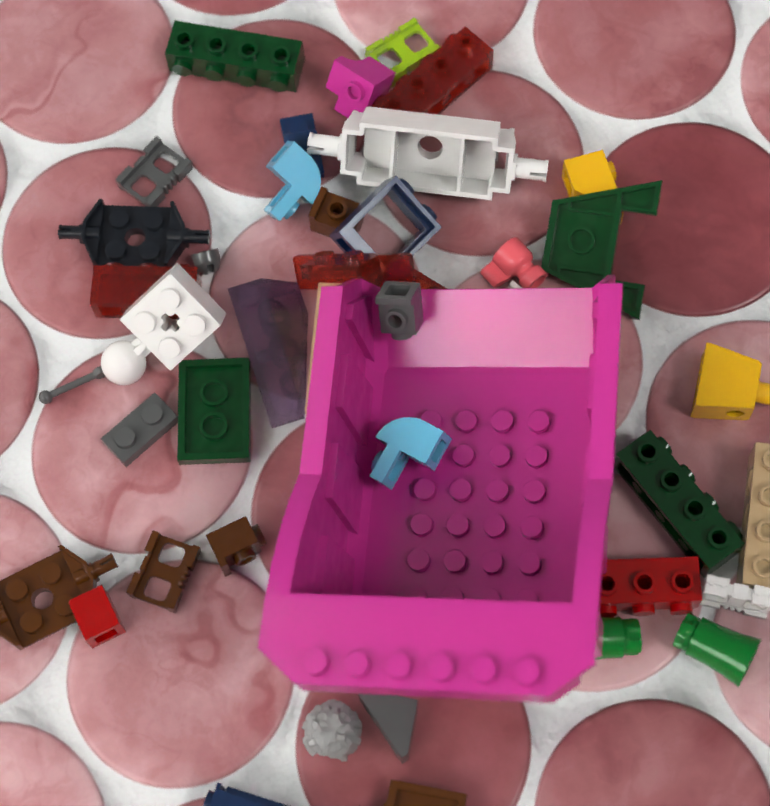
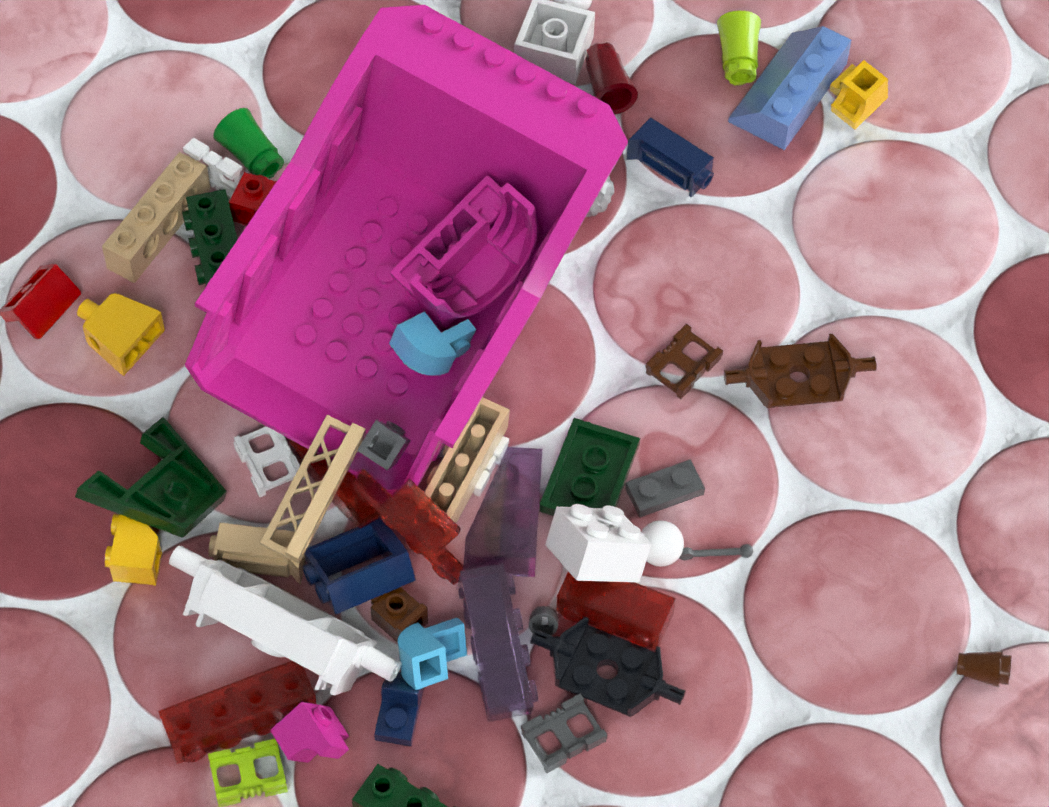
camera: 165 degrees left, 10 degrees down
red panel [69,584,126,649] -> none
reddish brown brick [206,516,267,577] -> none
coral piece [480,237,548,288] -> none
none -> tan window [208,522,306,585]
none -> tan fence [260,415,366,564]
none -> dark pink piece [390,175,541,330]
none -> clear purple wedge [457,563,538,722]

